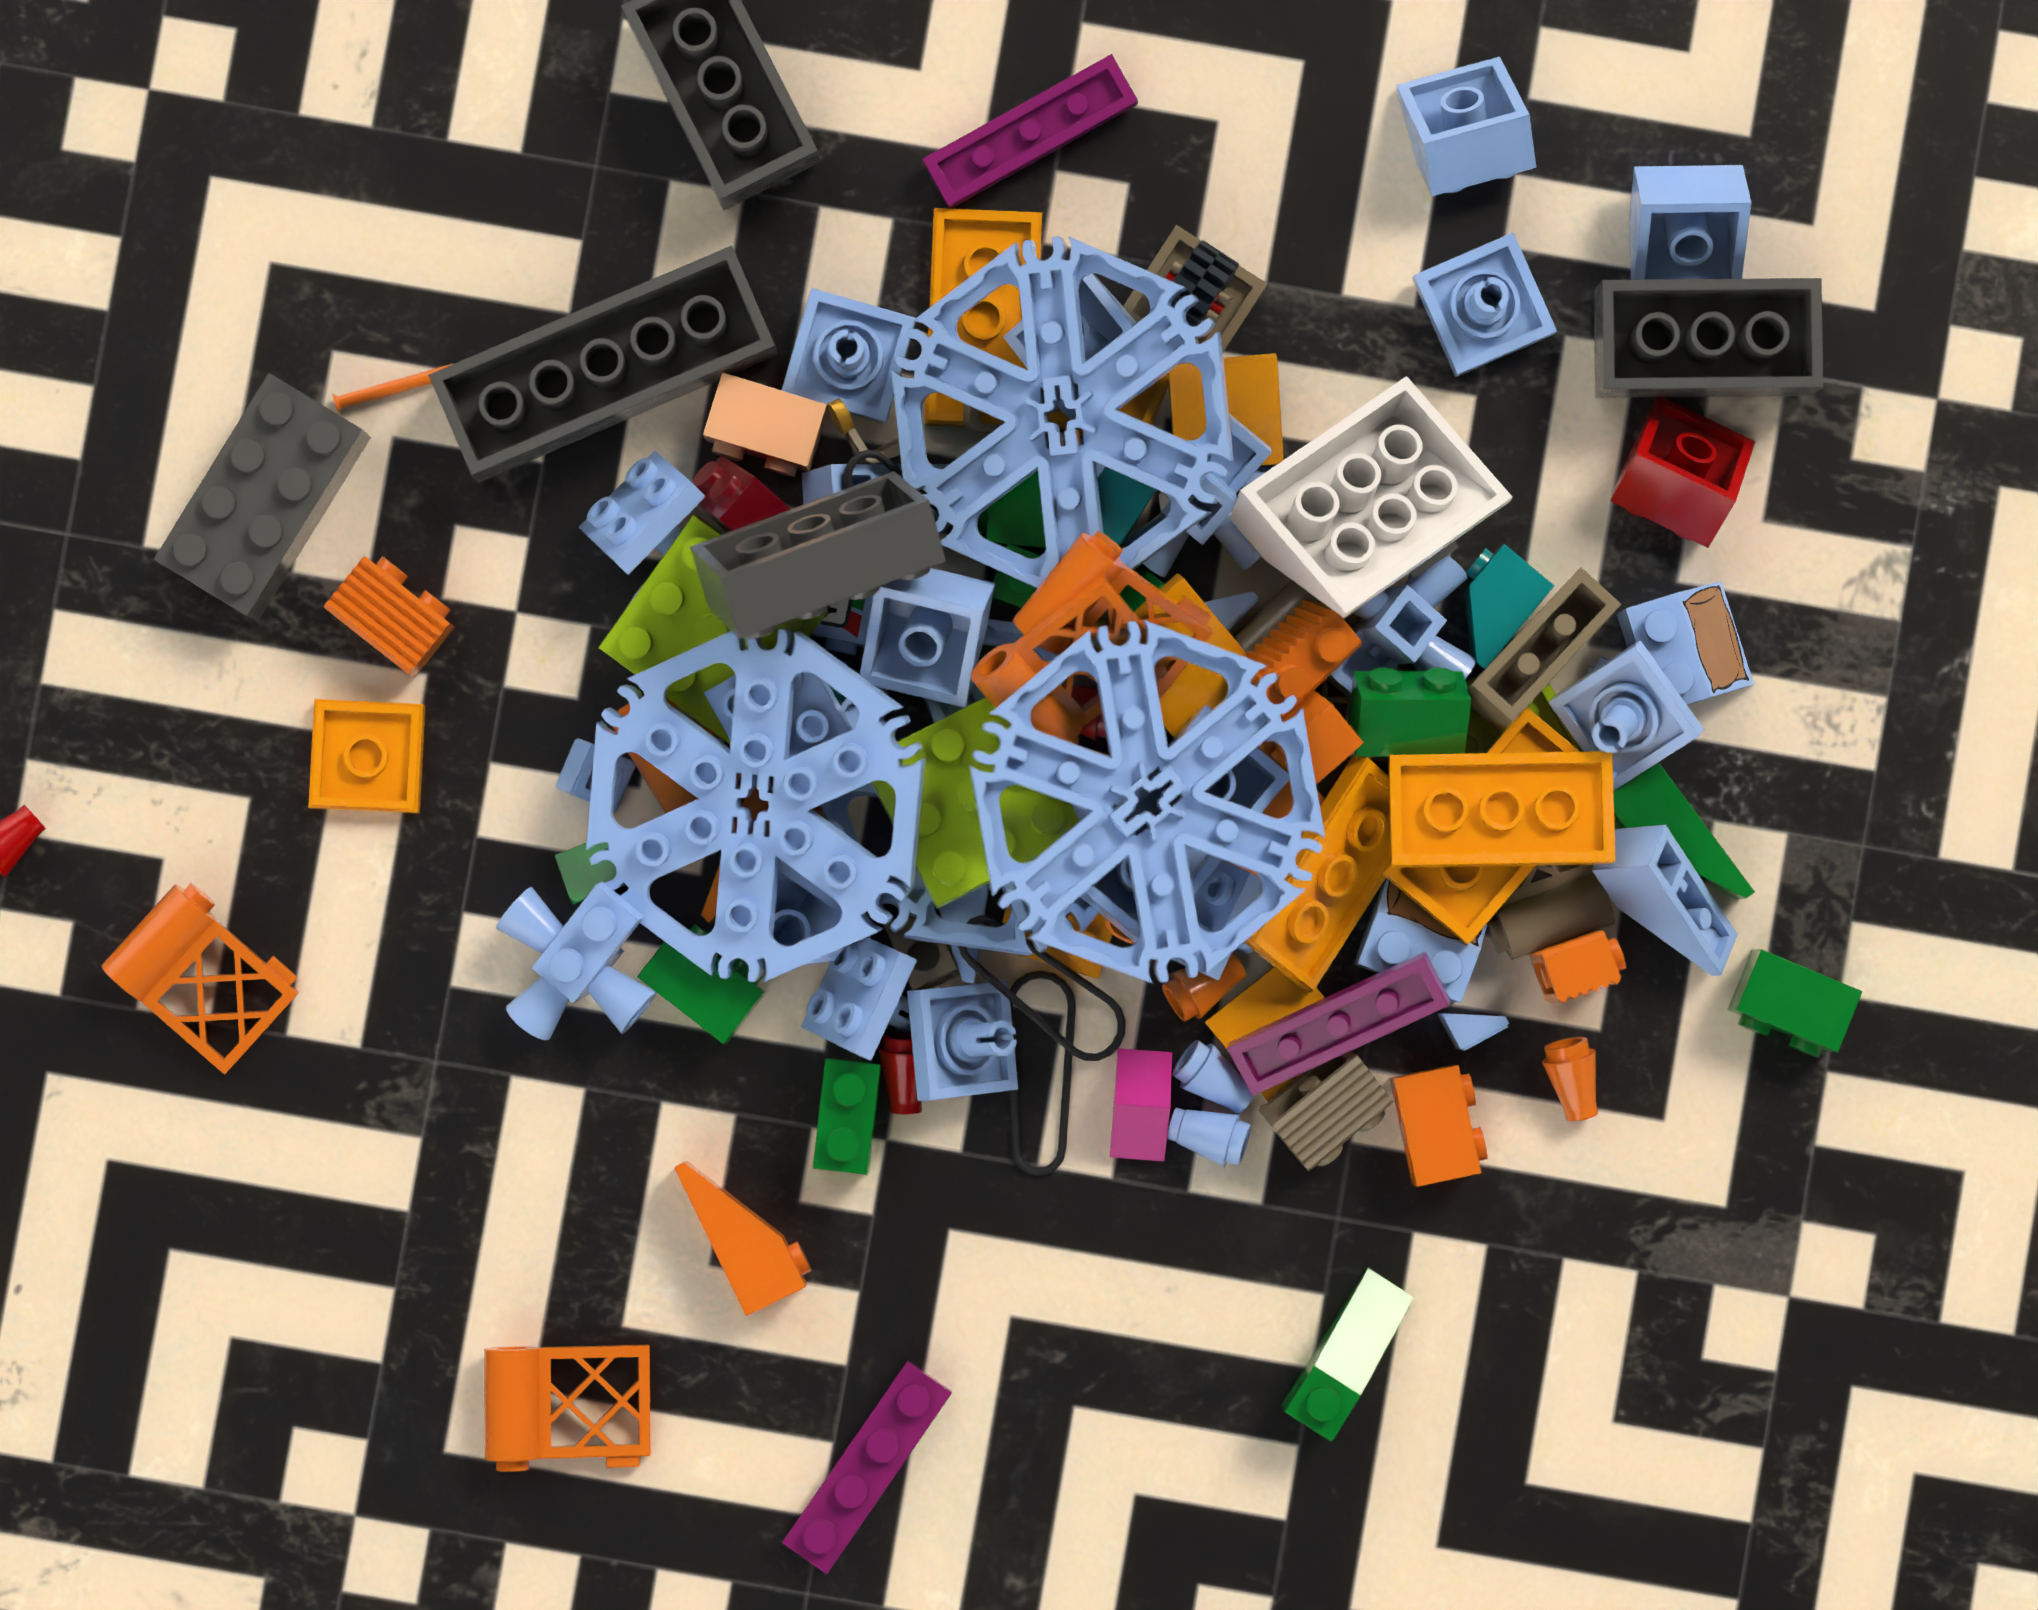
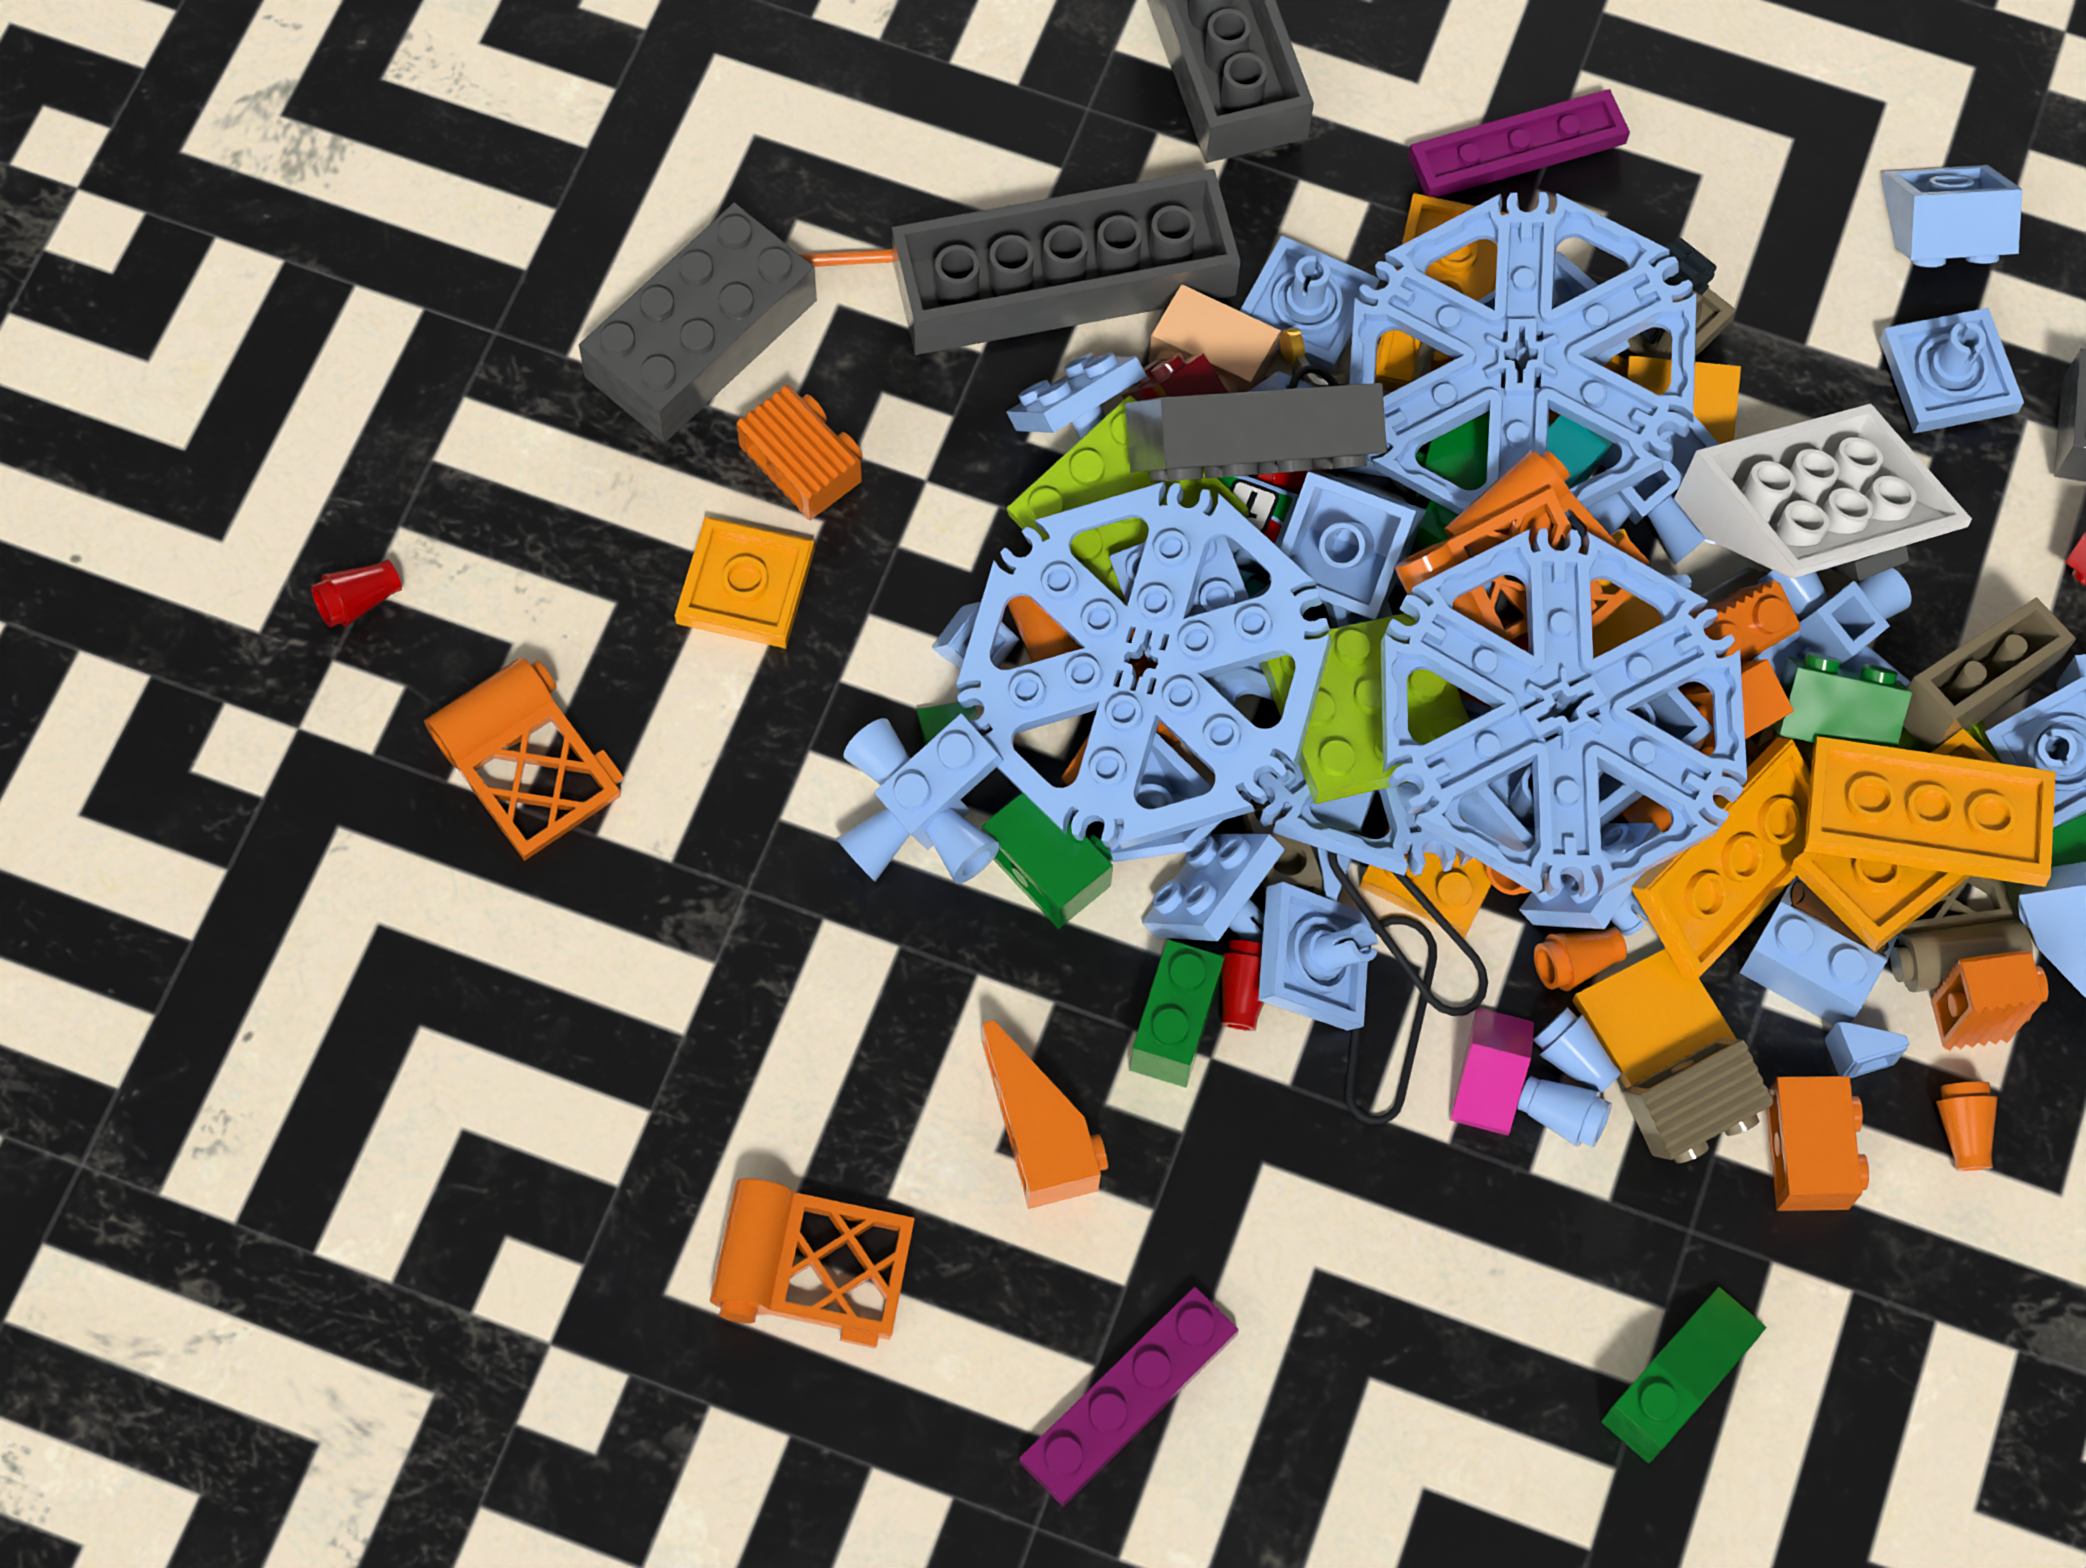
camera: 15 degrees right, 20 degrees down
magenta plate [1227,951,1450,1096] -> none
teal slope [1464,544,1555,673] -> none

